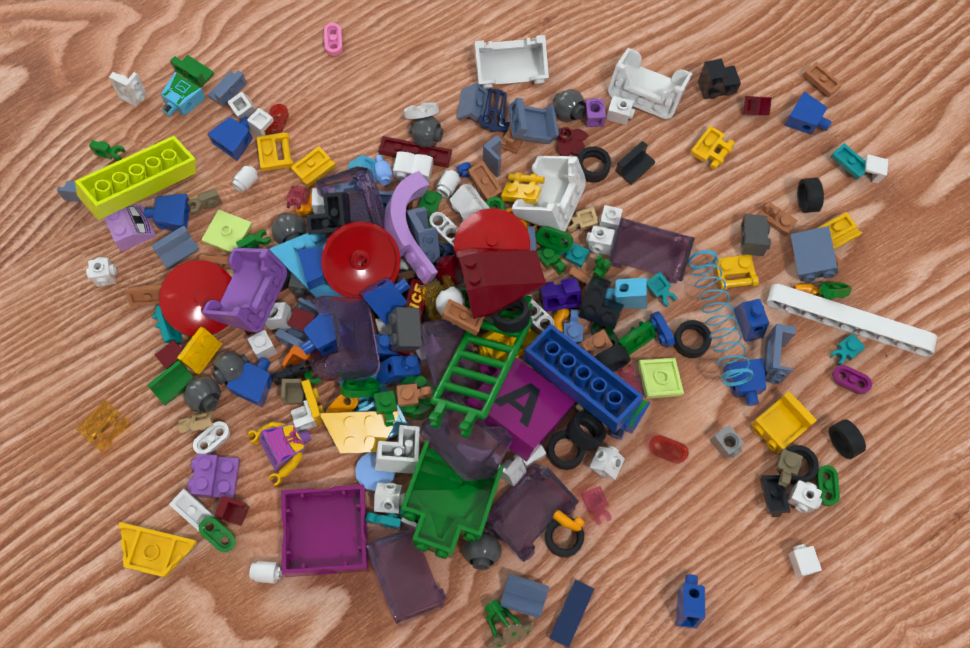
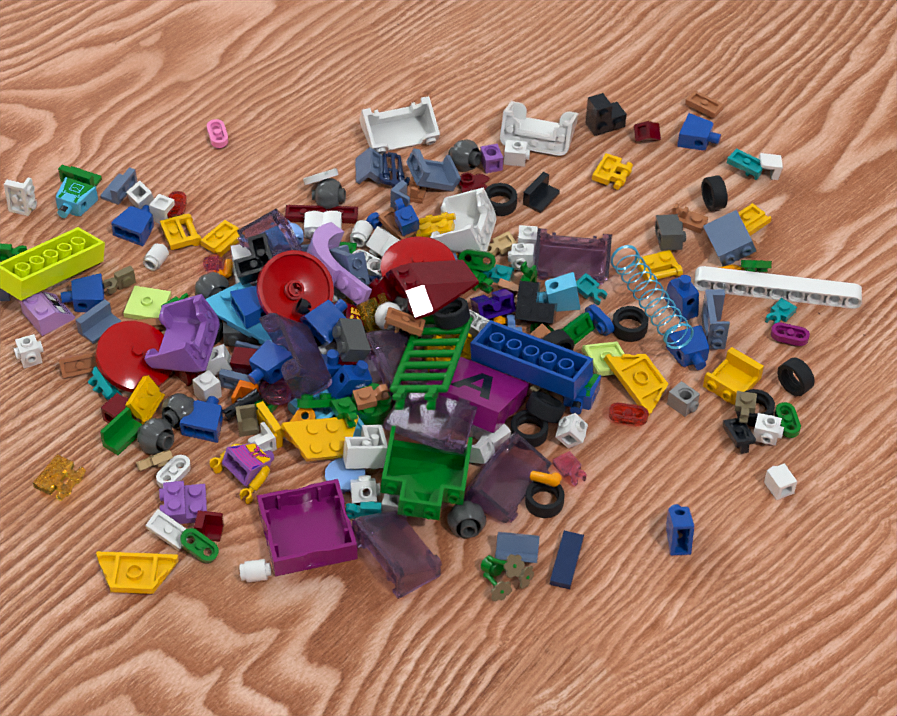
camera: 10 degrees left, 20 degrees down
none -> black hinge [295,298,311,315]
none -> blue brick [394,198,419,236]
none -> yellow wing [604,354,668,417]

